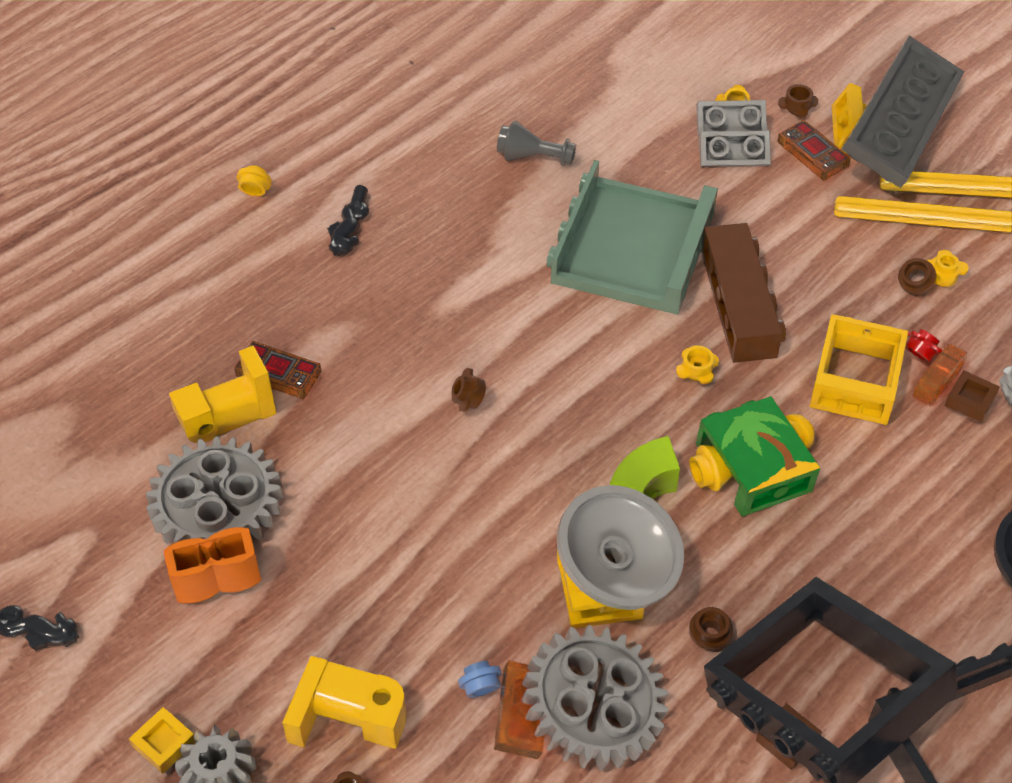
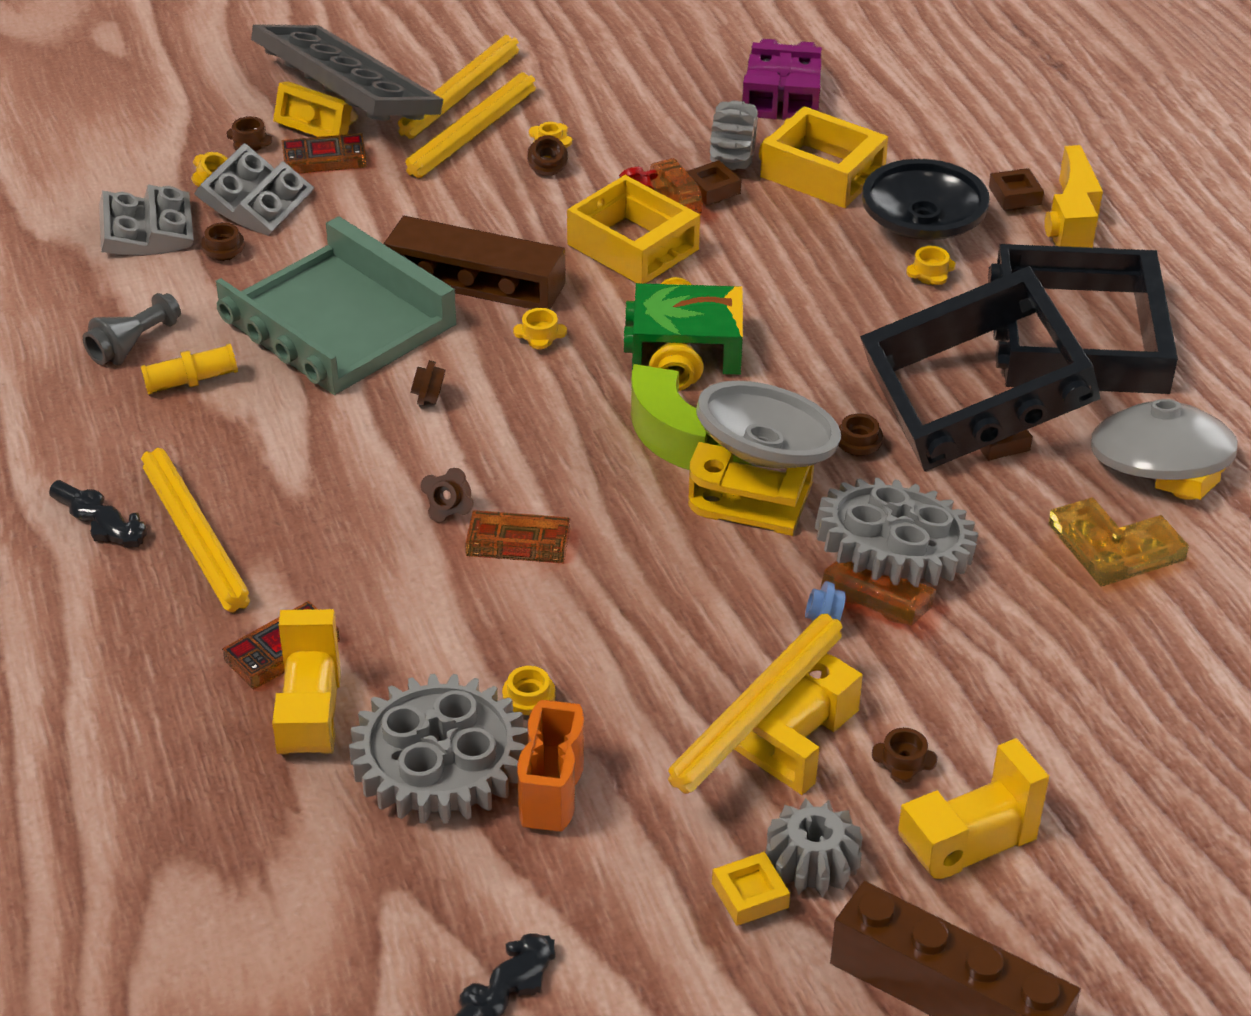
camera: 65 degrees left, 10 degrees down
none -> light grey slope [99,185,194,255]
none -> yellow pin [140,344,238,395]
none -> yellow axle [141,448,250,613]
none -> reddish brown plate [201,222,245,261]
none -> reddish brown plate [410,360,446,406]
none -> clear orange tile [465,510,570,564]
none -> yellow plate [502,666,556,715]
none -> yellow axle [668,613,843,794]
none -> yellow plate [906,246,956,285]

